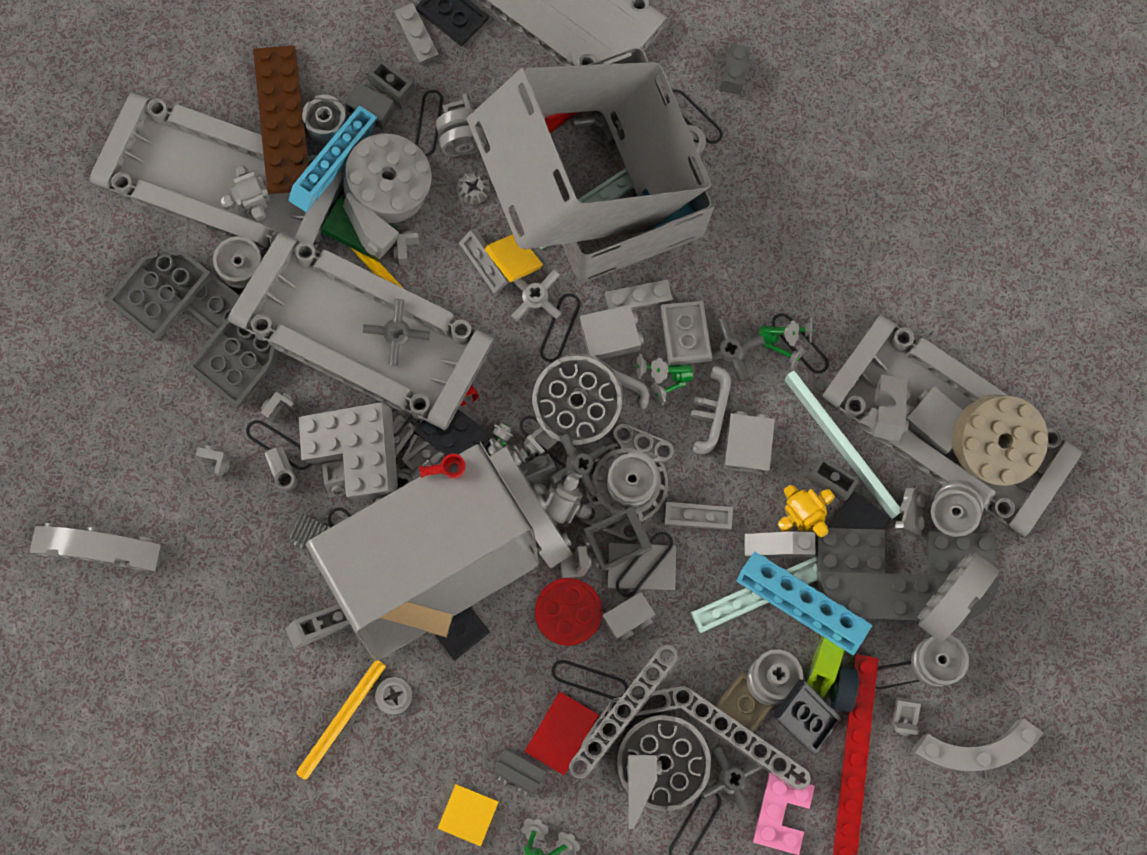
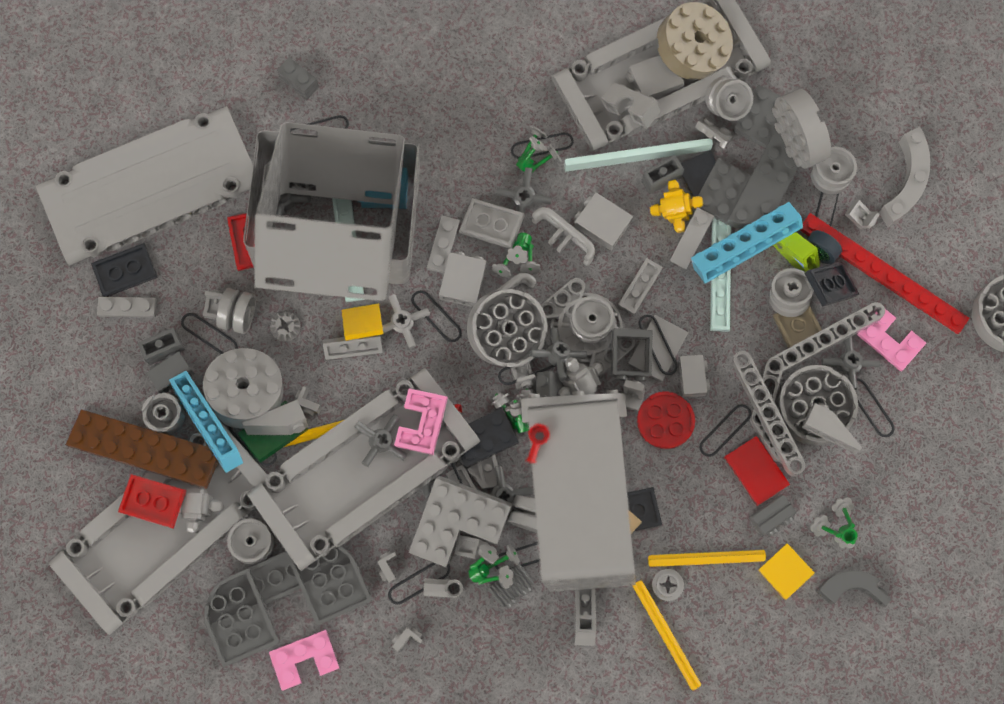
camera: 60 degrees left, 0 degrees up
none -> red tile [118,474,187,529]
none -> bright pink plate [269,630,340,691]
none -> bright pink plate [394,389,448,455]
none -> plant [468,543,520,589]
none -> yellow axle [648,550,766,567]

